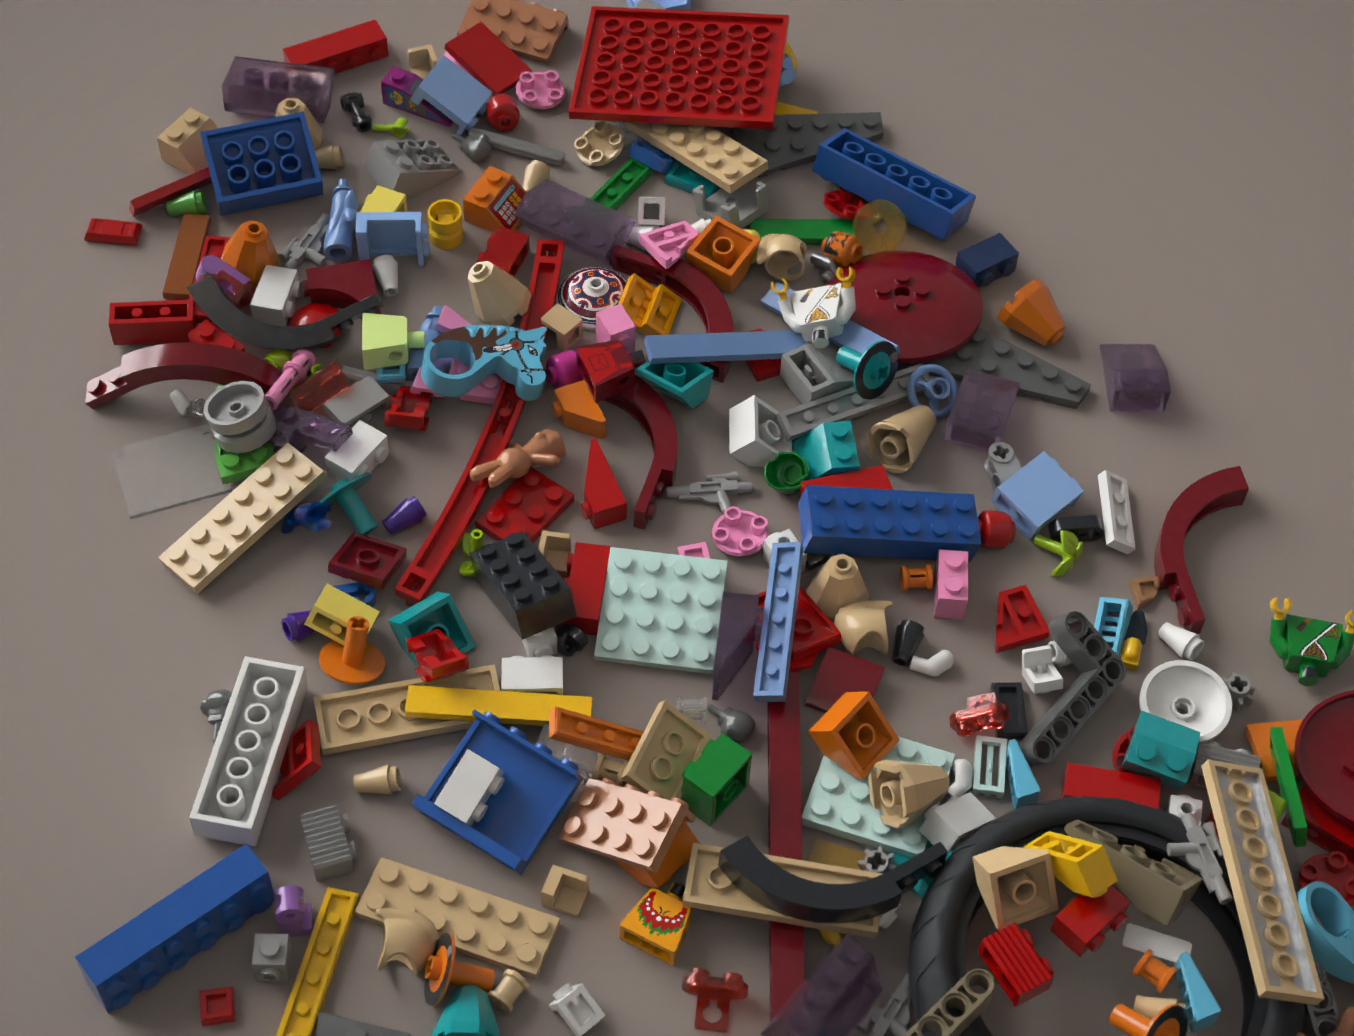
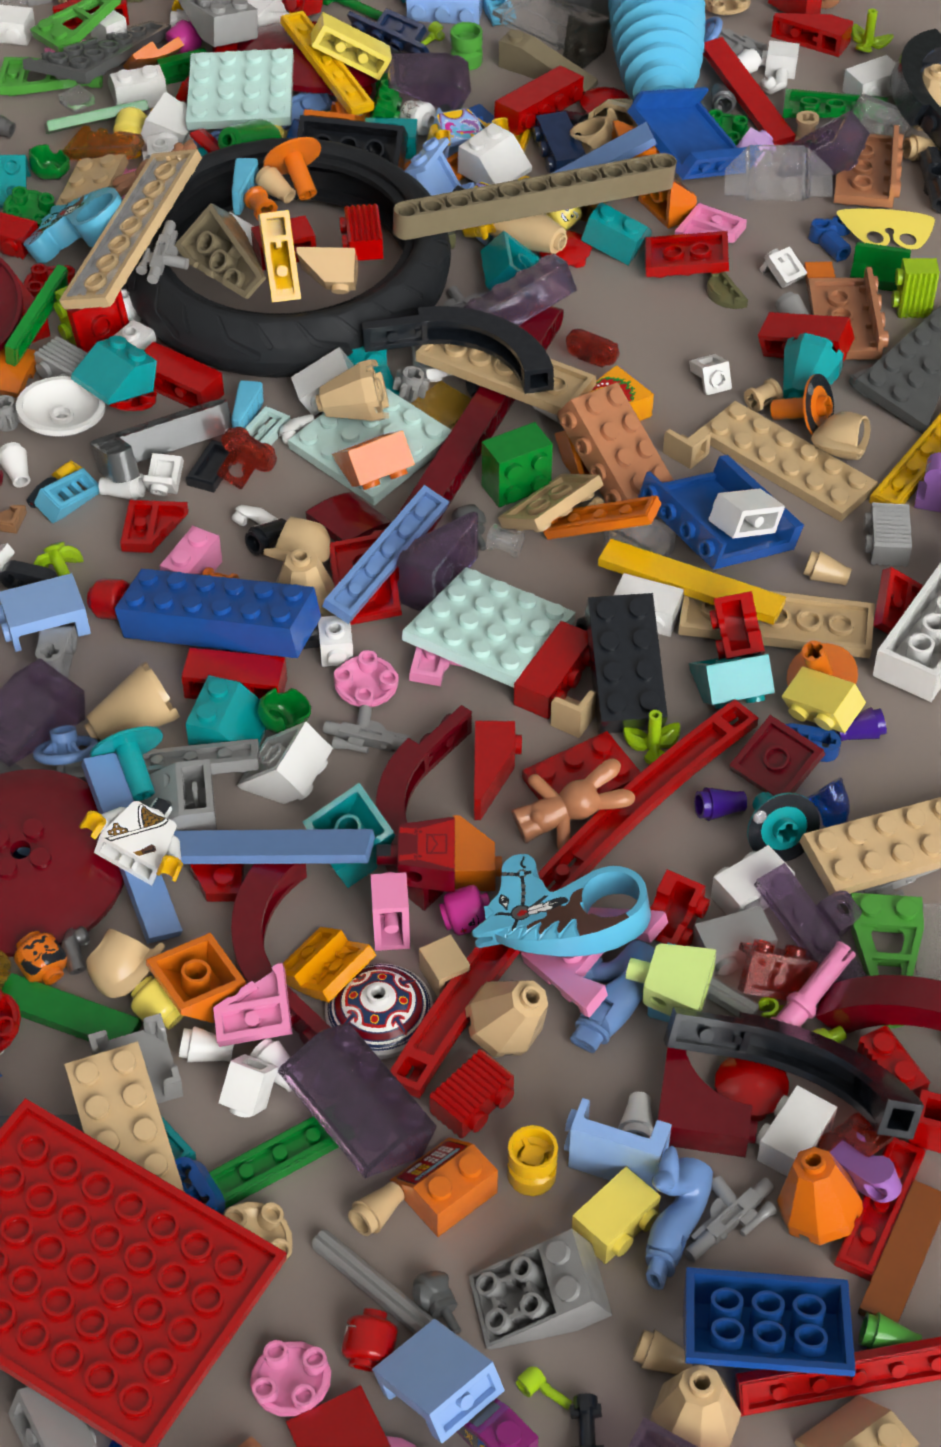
camera: 155 degrees left, 5 degrees down
light grey wheel [203,381,277,454] -> none

